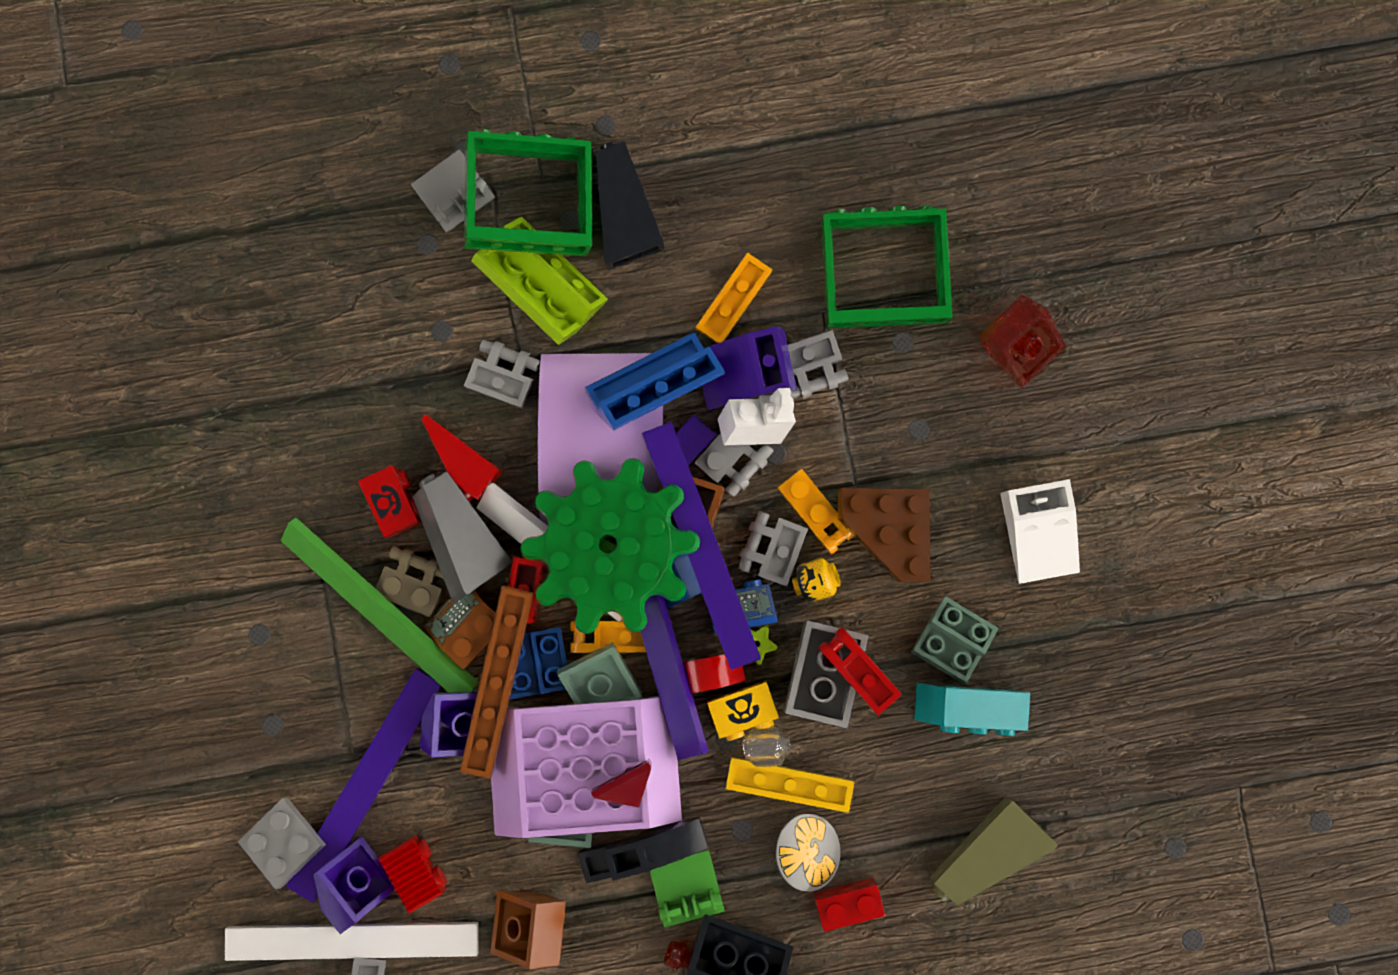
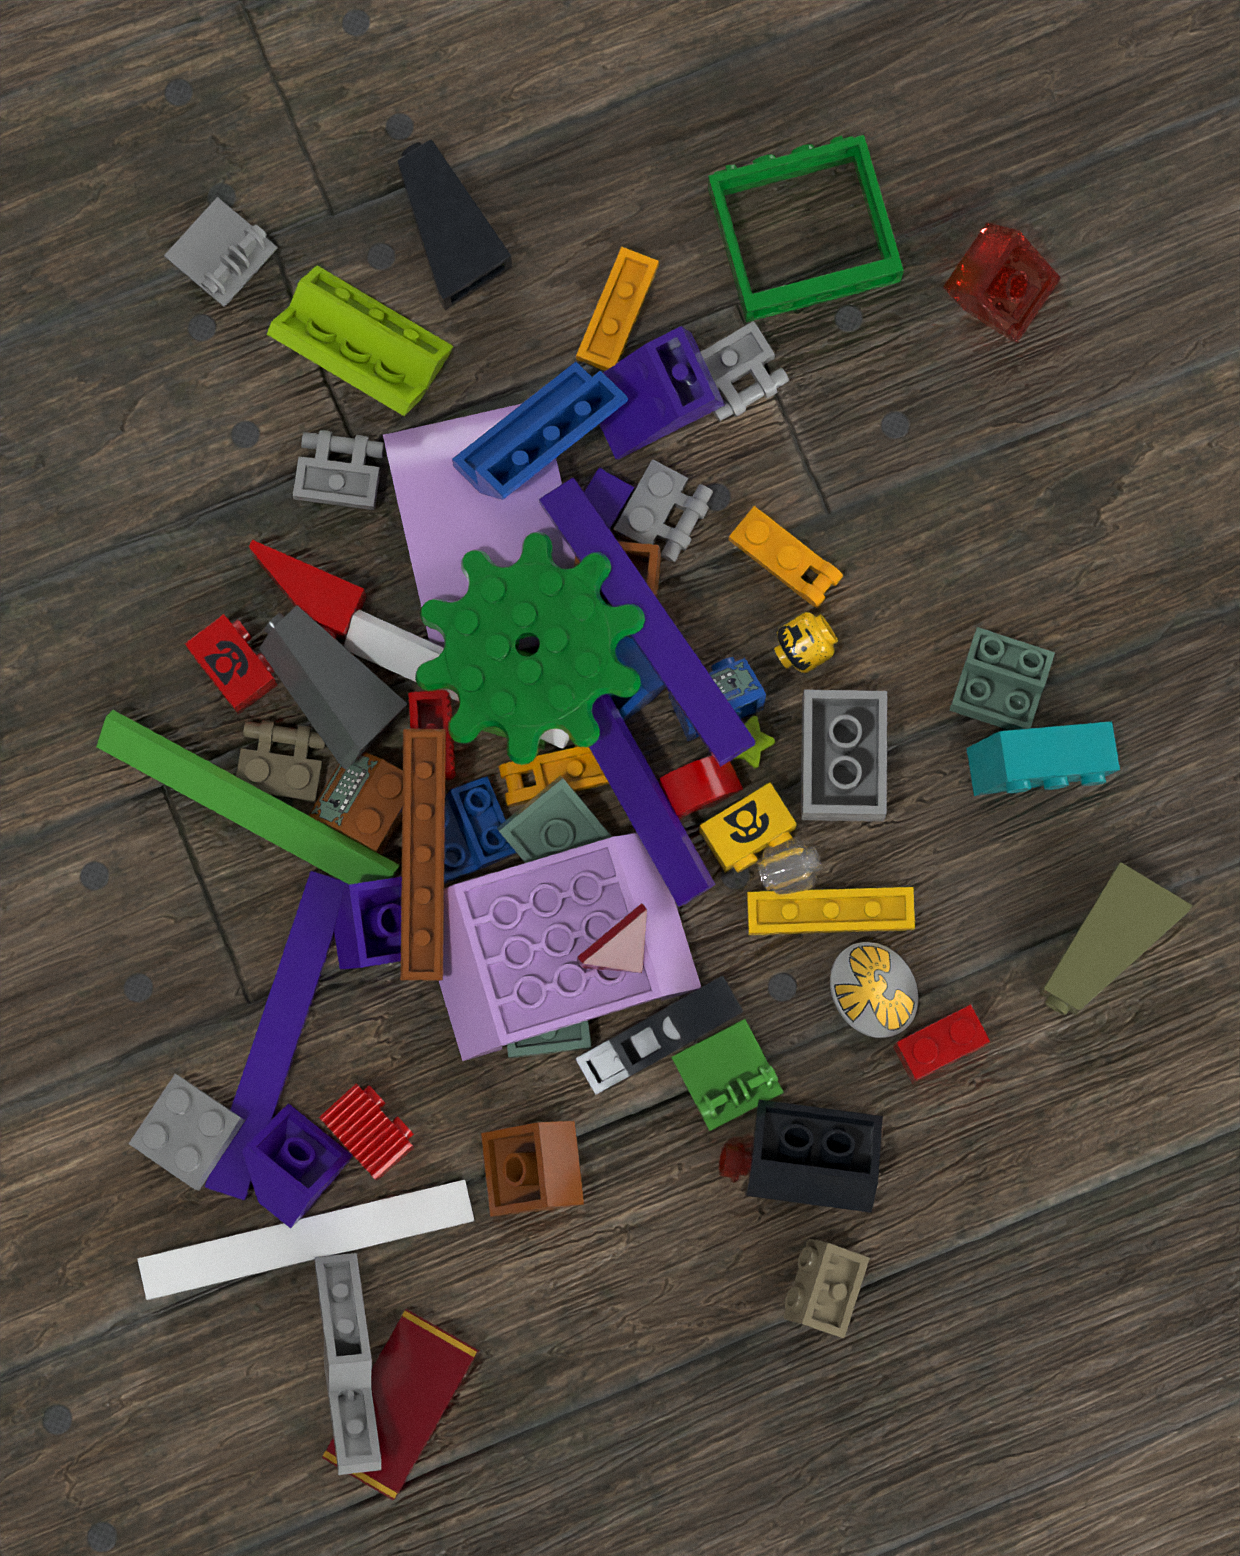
camera: 10 degrees left, 5 degrees down
green window [464,129,592,256] -> none
white hinge [718,388,796,446] -> none
light grey plate [737,511,808,587] -> none
red plate [818,627,902,716] -> none
reddish brown plate [838,488,930,582] -> none
white slope [1000,479,1080,584] -> none

